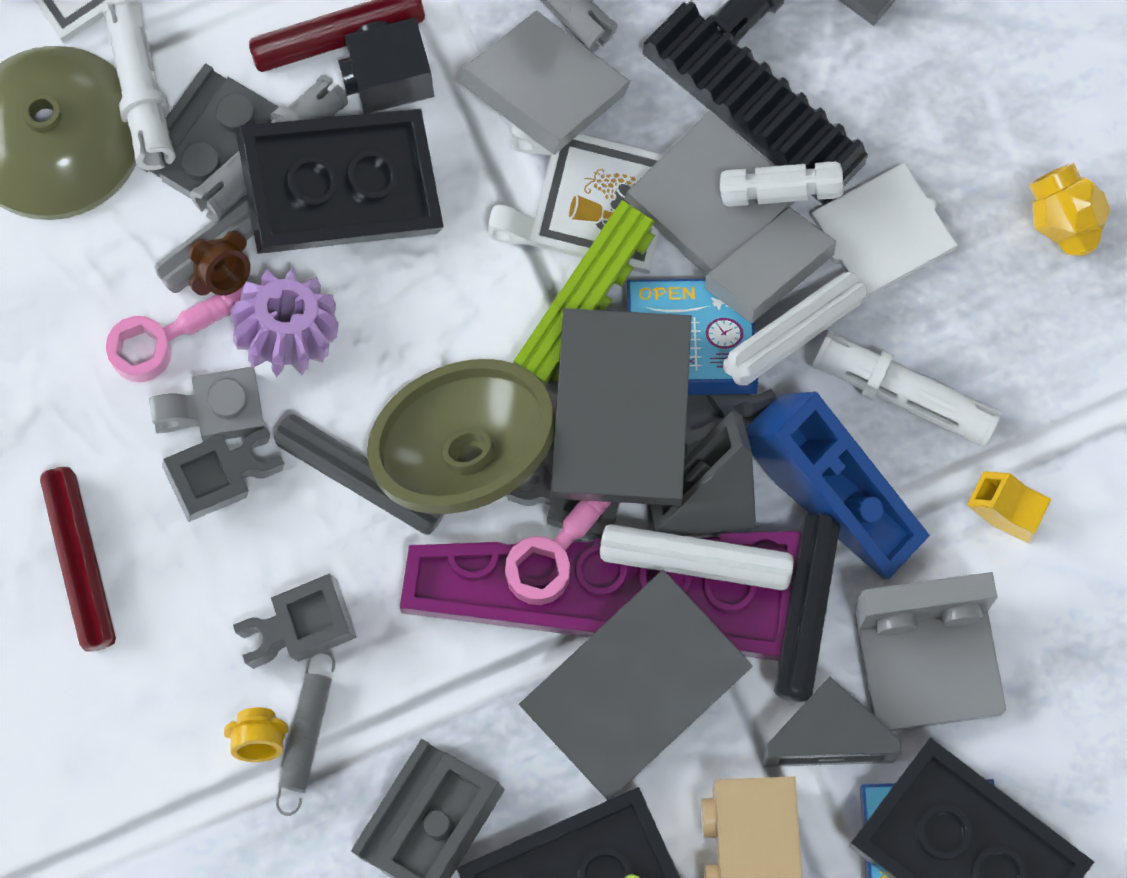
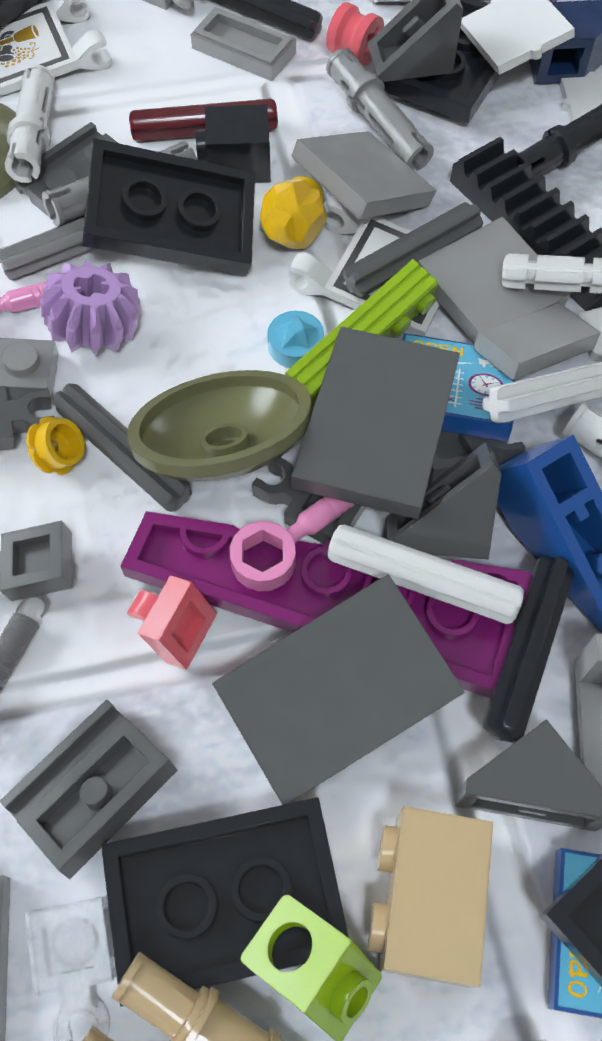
camera: 10 degrees right, 10 degrees down
reddish brown plate [188,231,251,296] -> none
none -> yellow plate [26,416,85,475]
none -> coral tile [127,575,217,670]
none -> yellow rock [260,176,328,249]
none -> medium azure tile [267,310,324,368]
none -> dark grey axle [343,202,484,297]

